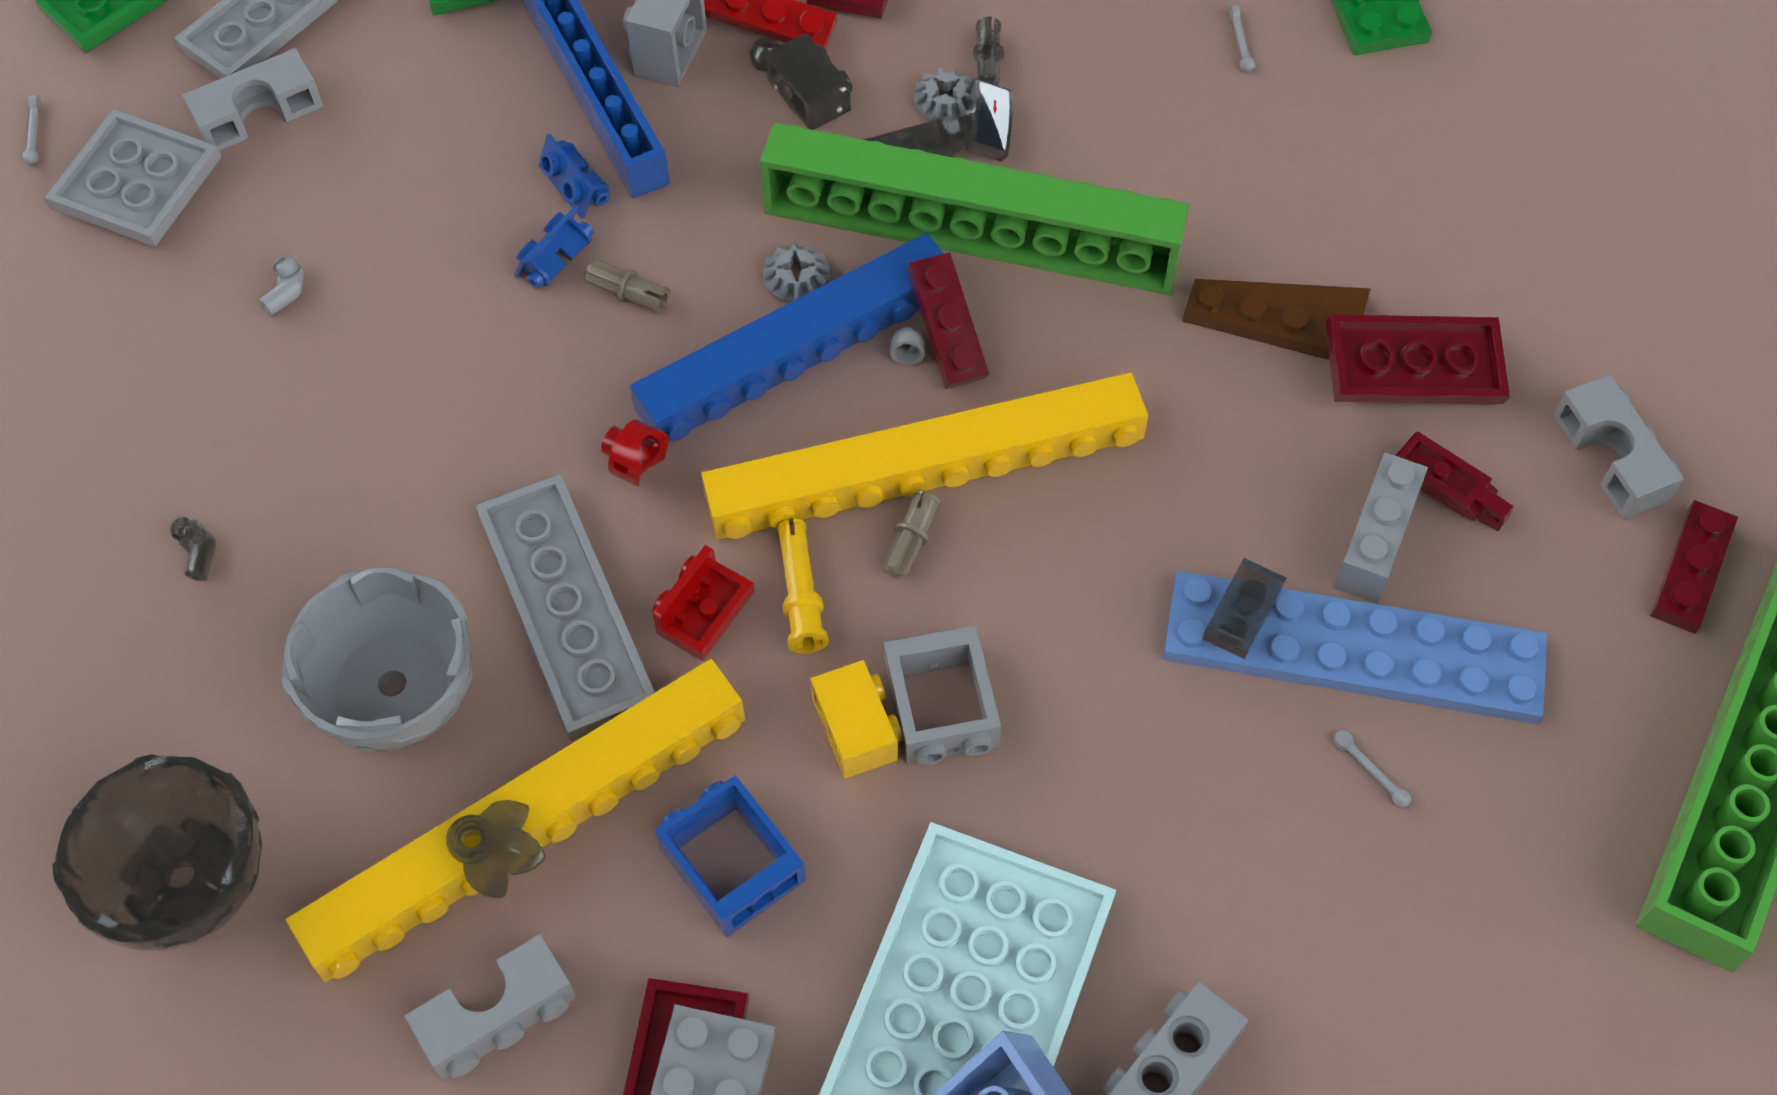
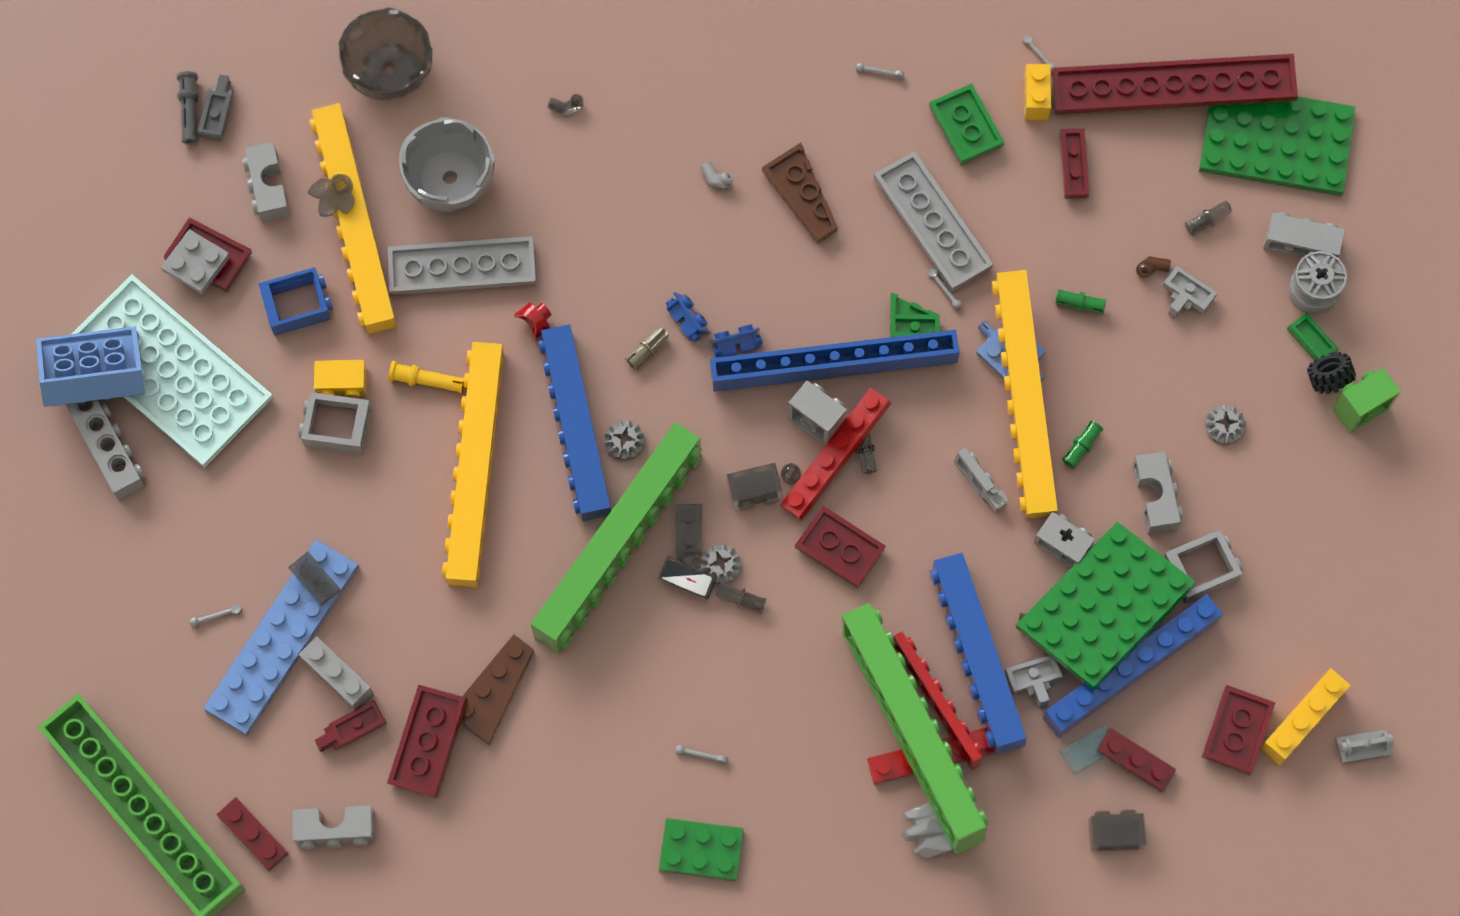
camera: 110 degrees right, 10 degrees up
light grey plate [44,109,222,247] -> none
light grey arch [182,48,324,151] -> none
red bracket [652,545,755,661] -> none
dark tan axle [883,490,941,579] -> none
light grey hinge [890,327,925,365] -> none
dark red plate [906,252,989,389] -> none
none -> reddish brown wing [762,143,838,244]

